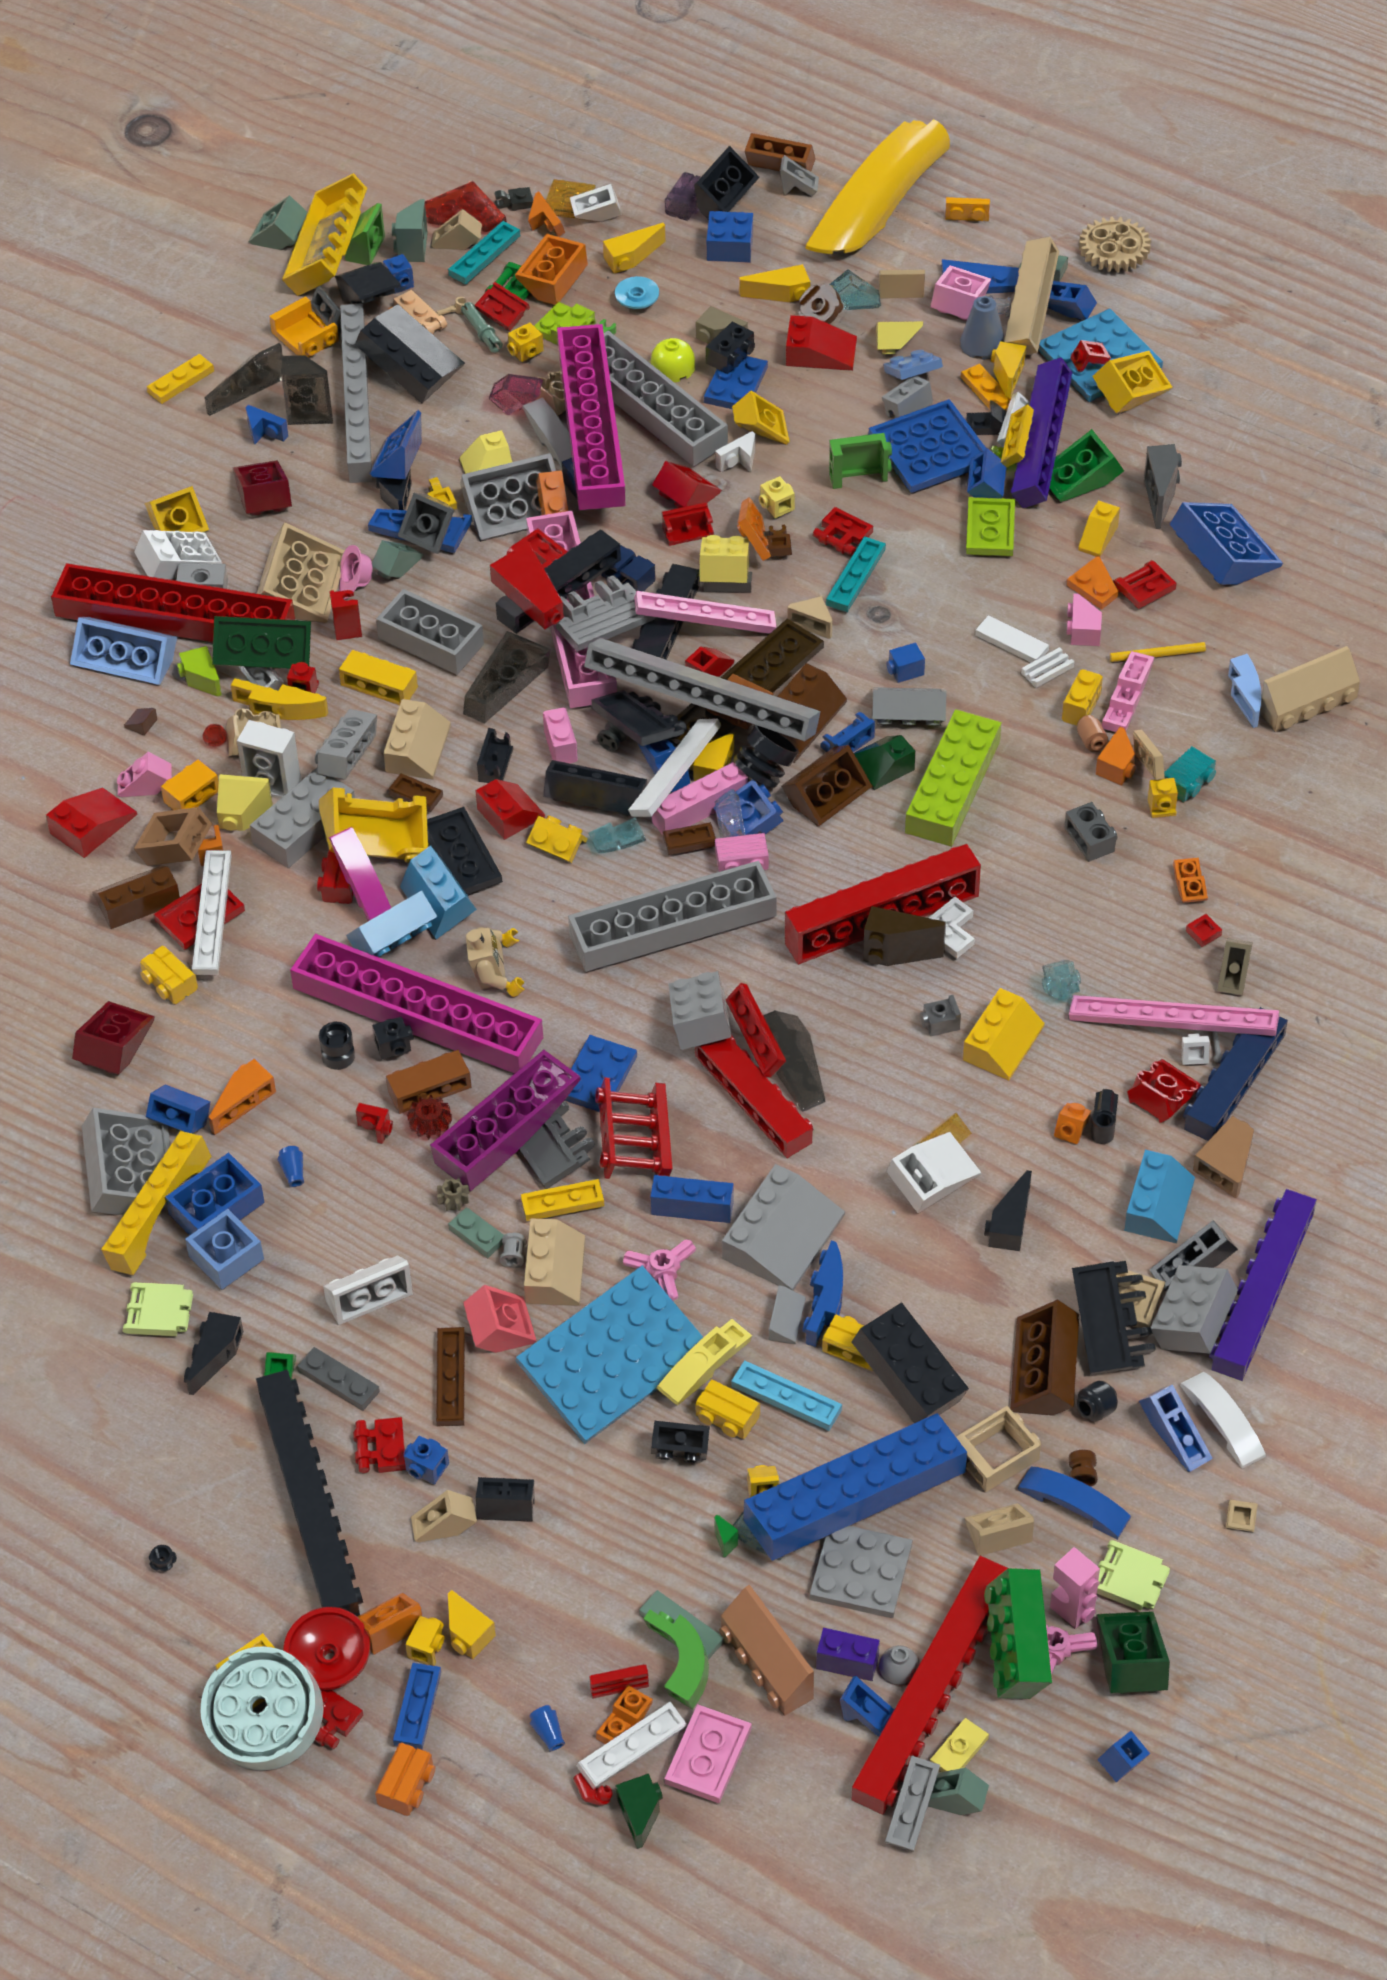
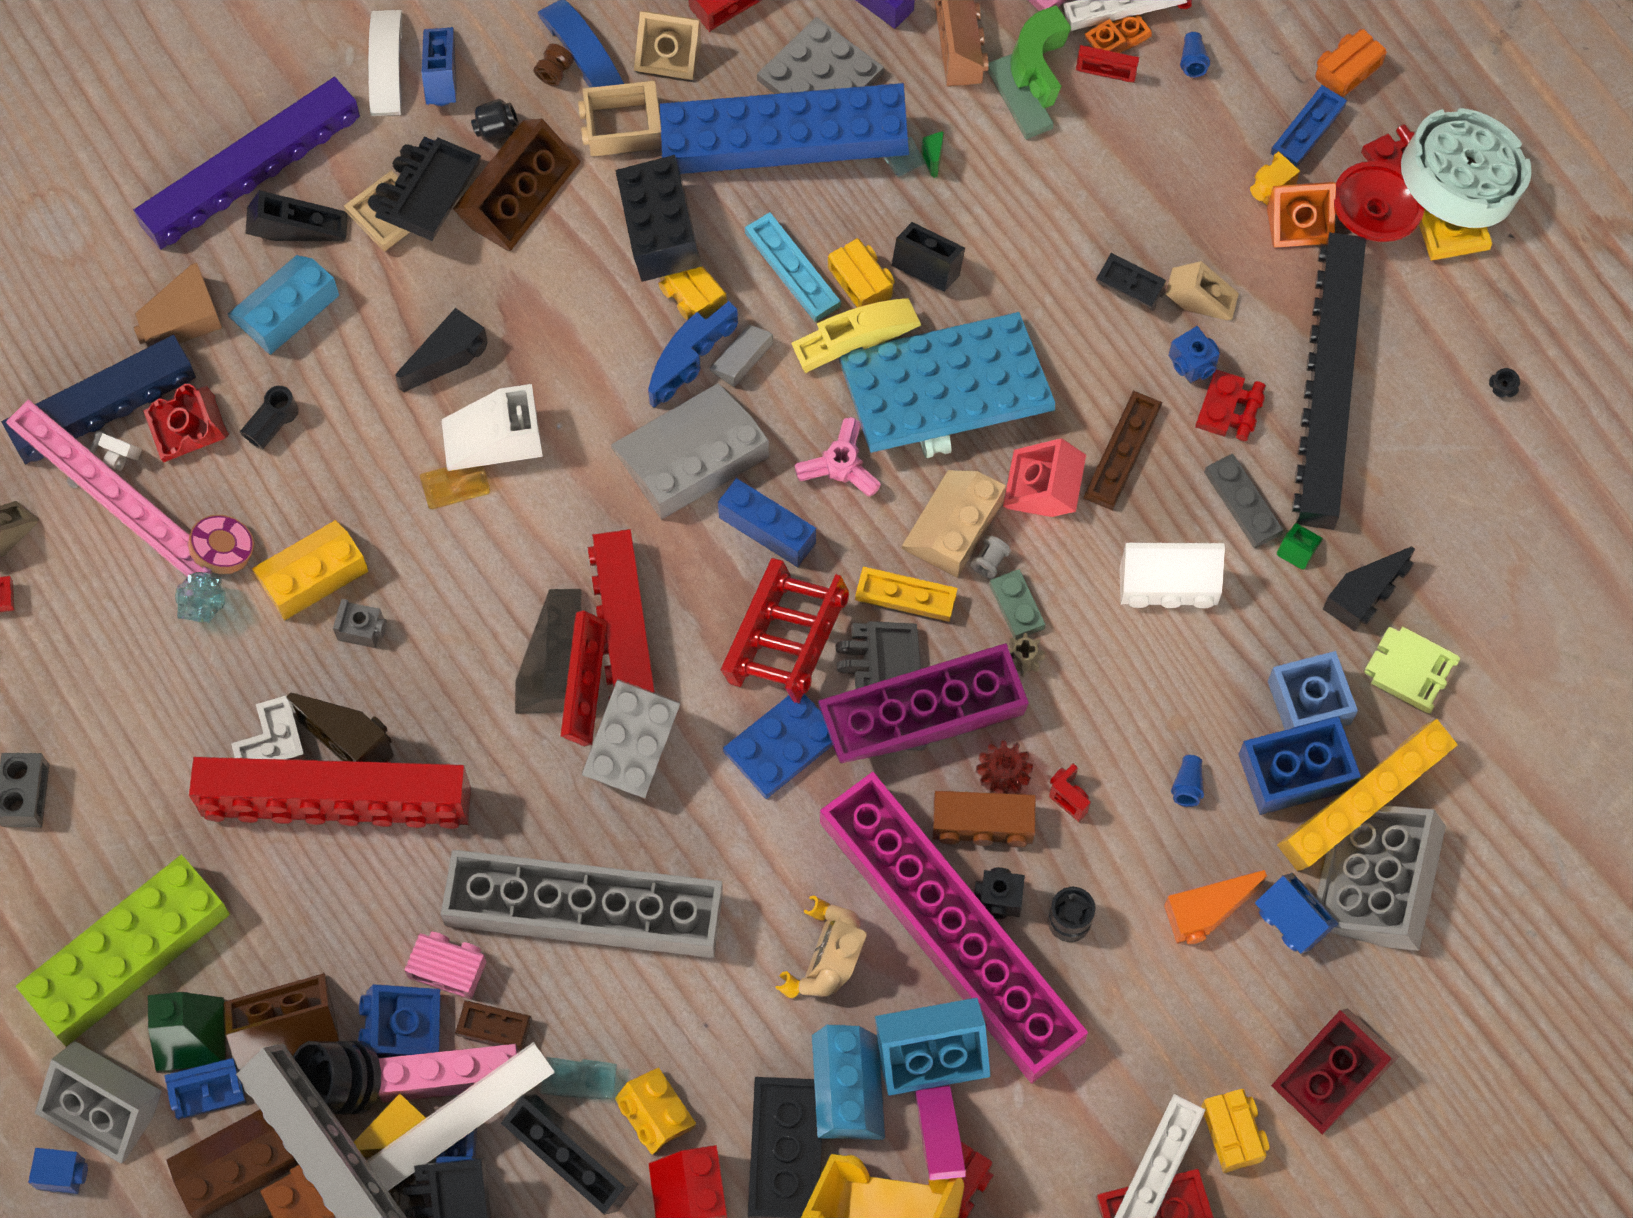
camera: 155 degrees left, 15 degrees up
yellow slope [448,1590,496,1660] -> none
clear slope [715,789,745,838] -> none
yellow slope [747,1465,779,1498] -> none
orange bracket [1054,1103,1092,1144] -> none
light grey brick [1151,1265,1238,1353] -> none
none -> tile [187,515,254,574]

